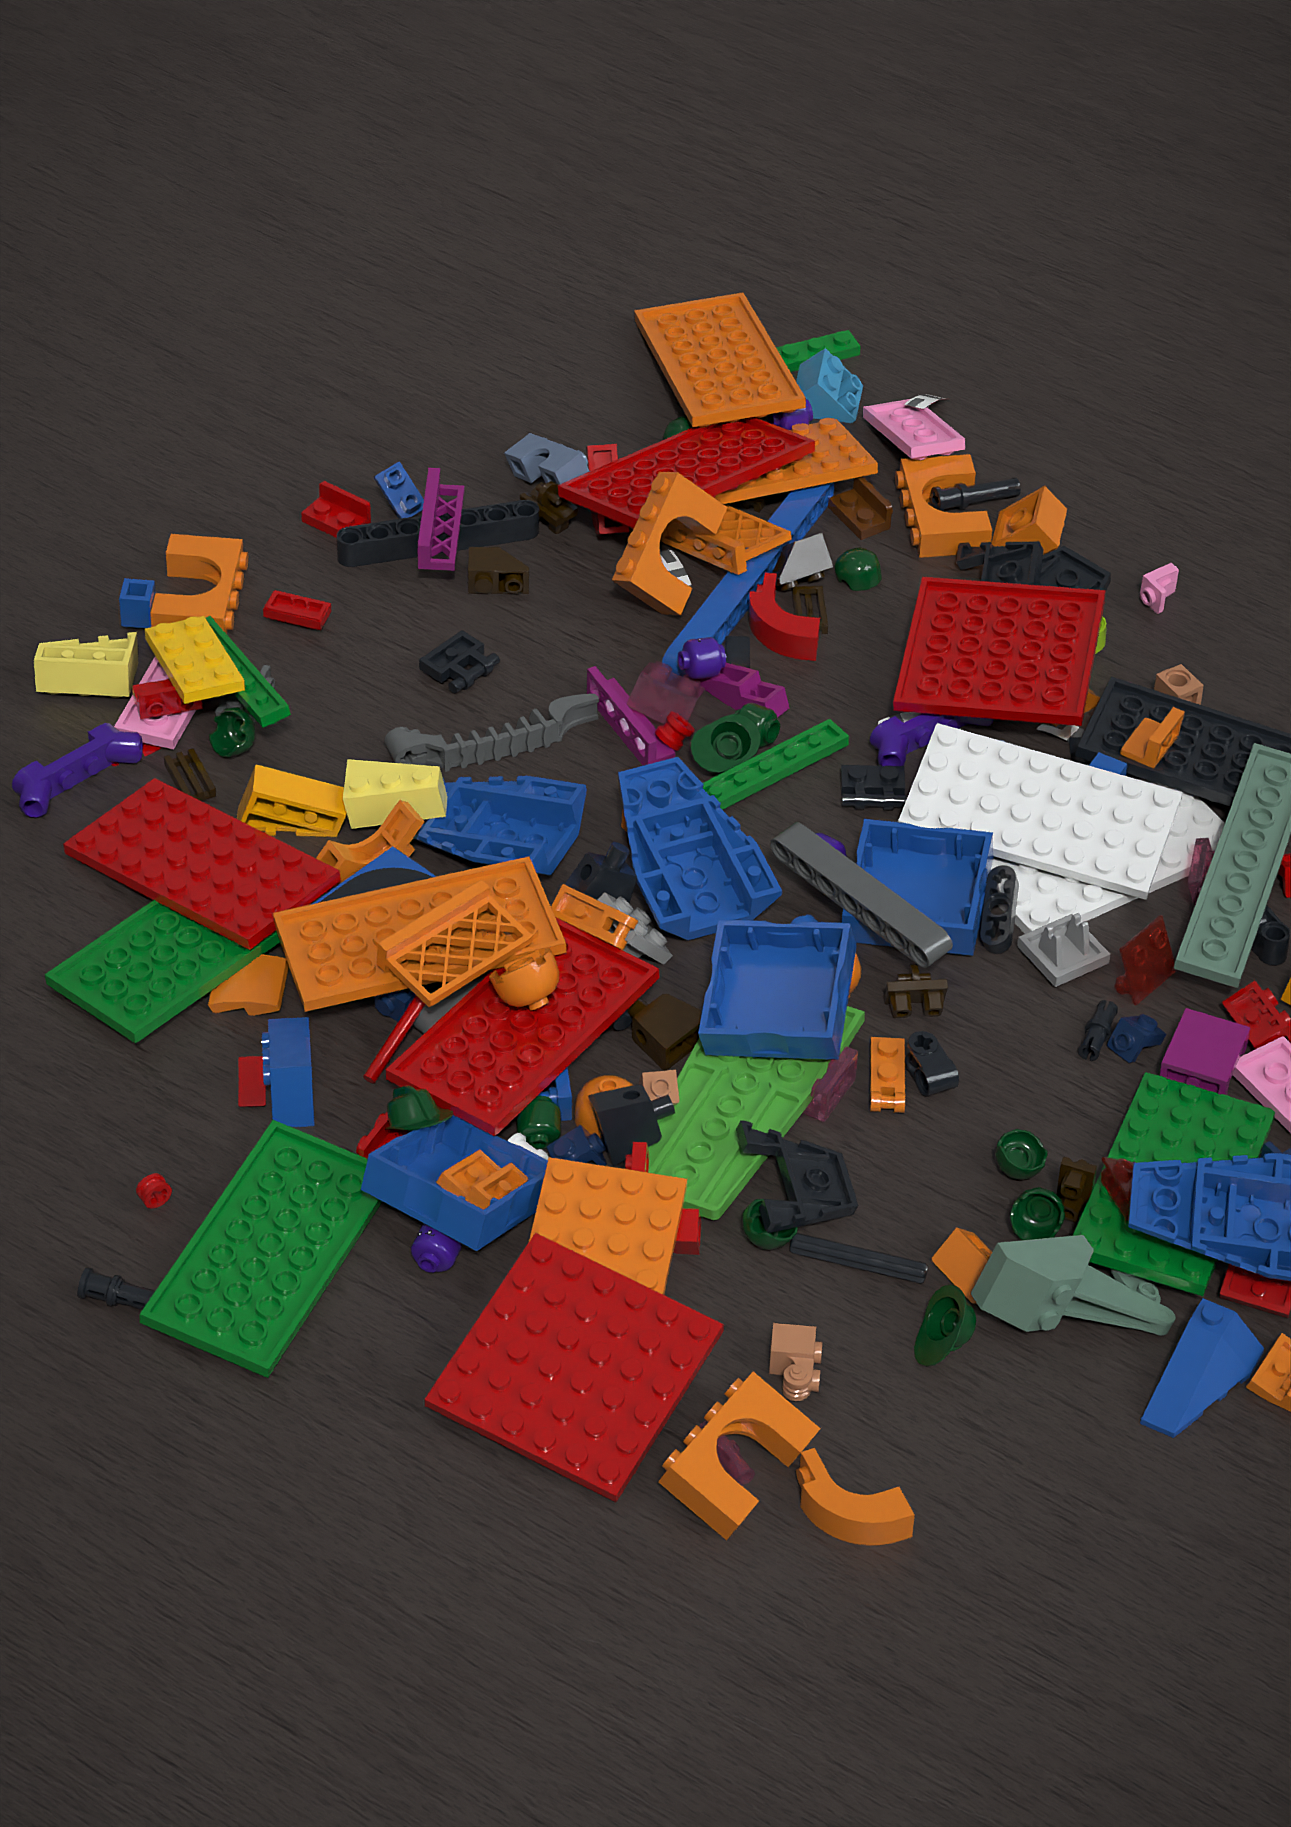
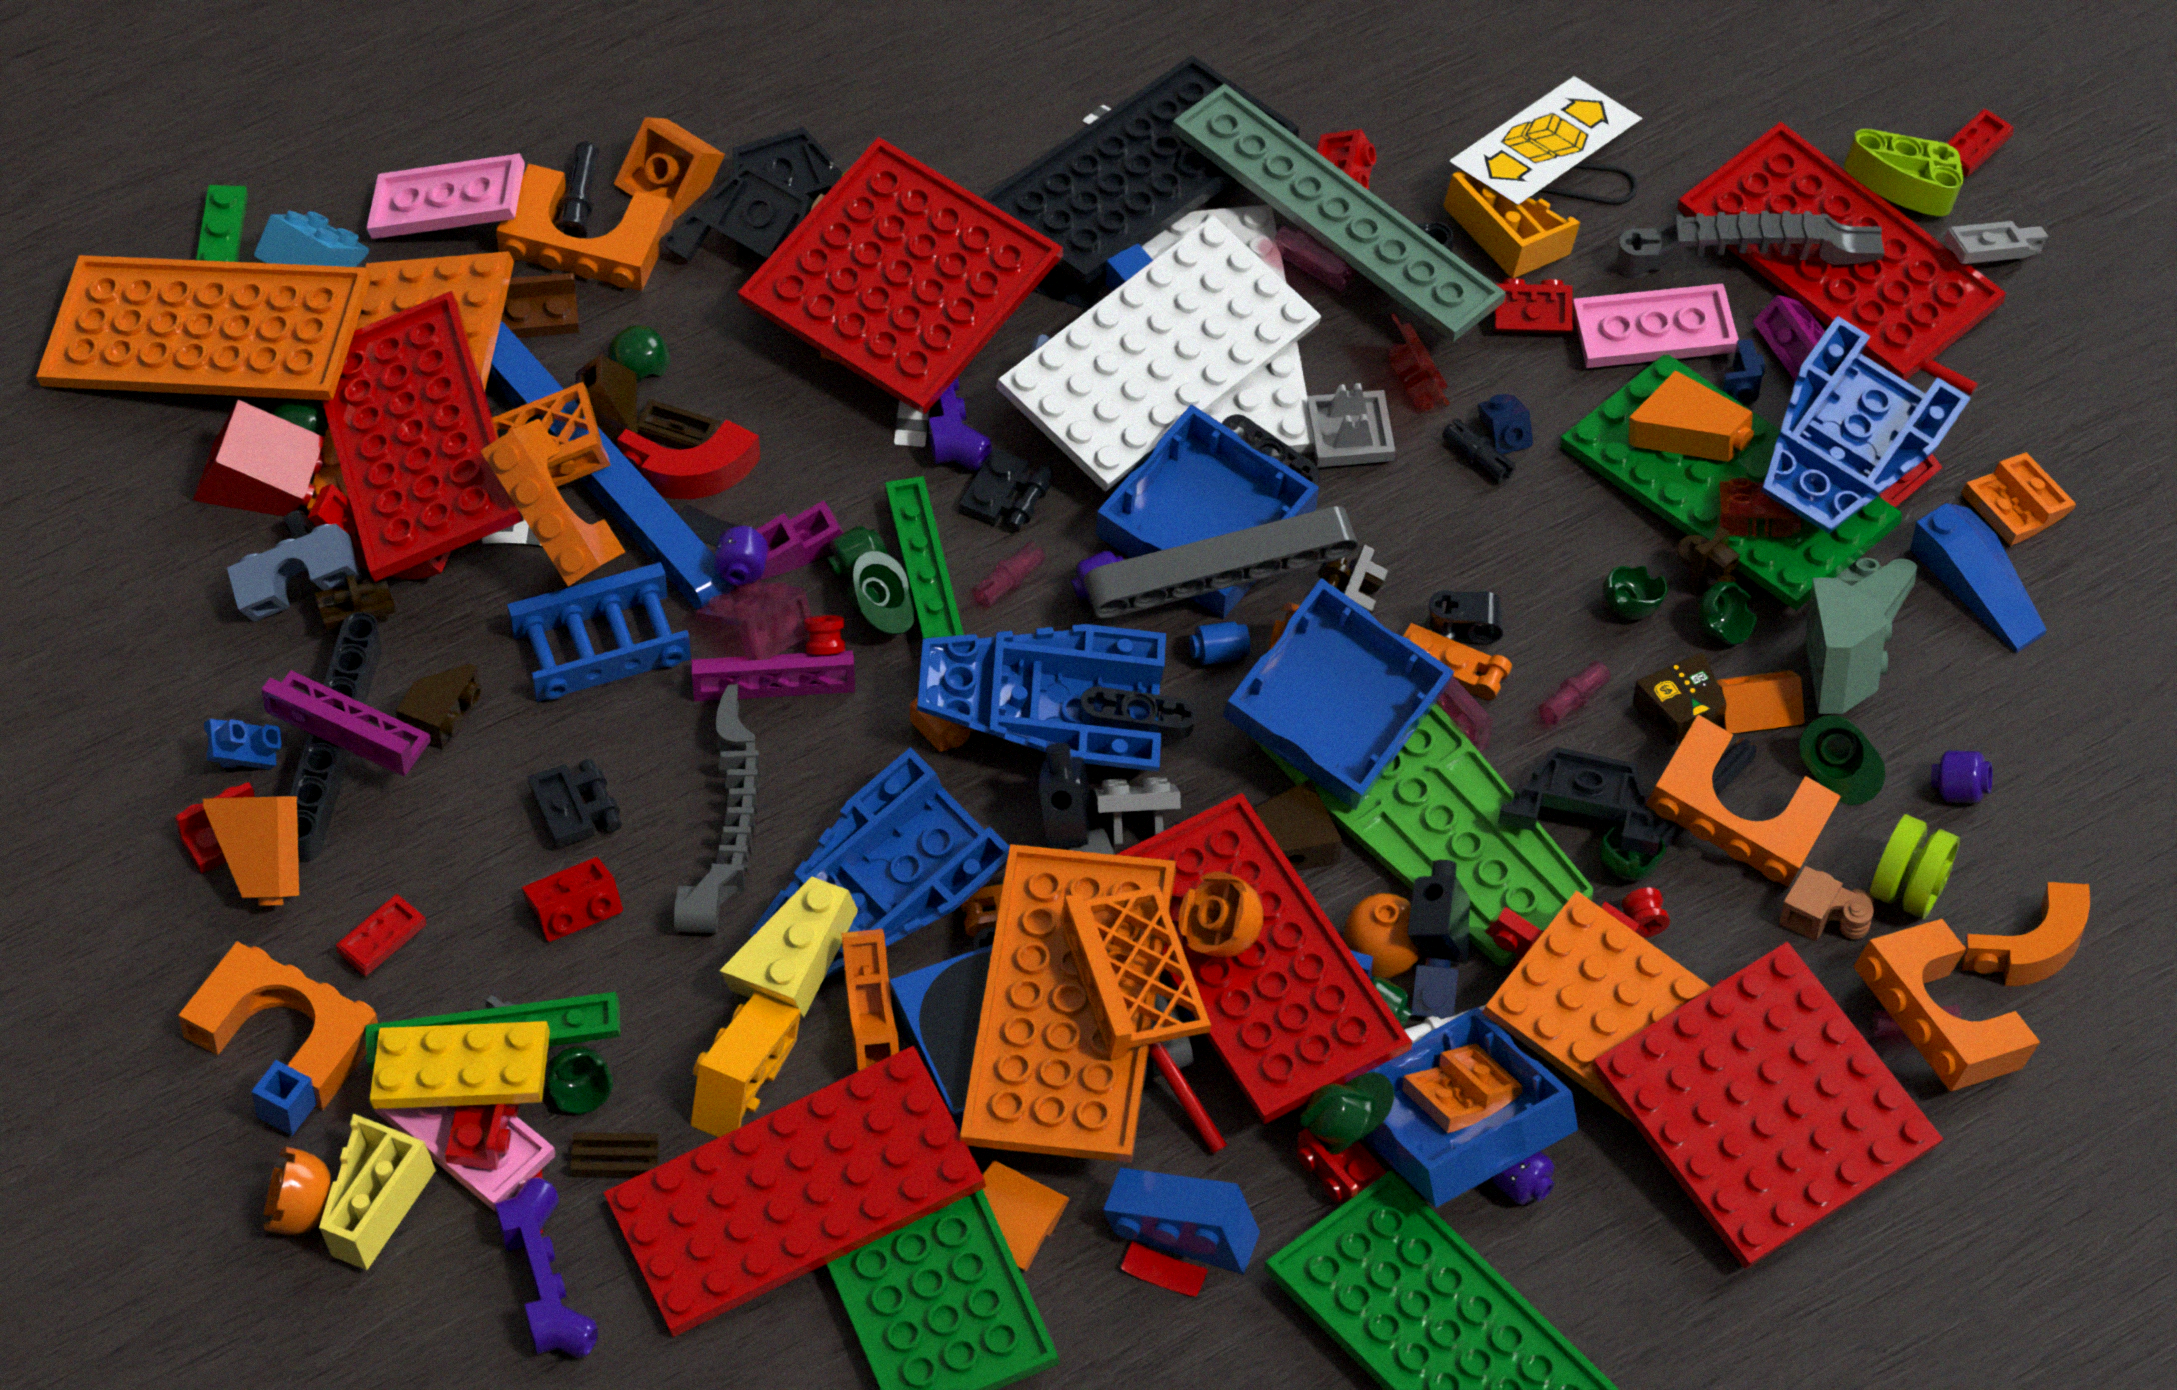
camera: 65 degrees left, 10 degrees up
orange plate [551,884,638,950] -> none
nougat bracket [639,1070,680,1105] -> none
sticker [904,394,946,409] -> none
orange panel [1120,707,1185,769] -> none
bright pink bracket [1139,563,1179,614] -> none
nougat brick [1154,664,1204,705] -> none
magenta panel [1160,1008,1250,1095] -> none
none -> slope [193,400,325,517]
none -> orange slope [203,796,299,905]
none -> orange cylinder [263,1146,331,1235]
none -> blue fence [507,562,691,702]
none -> red bracket [522,856,623,942]
none -> clear pink pin [972,541,1046,608]
none -> black beam [1078,687,1197,739]
none -> clear pink pin [1538,660,1611,725]
none -> red wheel [1621,887,1670,938]
none -> orange slope [1629,370,1754,462]
none -> dark brown torso [1632,652,1727,746]
none -> orange arch [1645,715,1841,887]
none -> lime wheel [1870,814,1961,919]
none -> dark purple head [1931,750,1993,803]

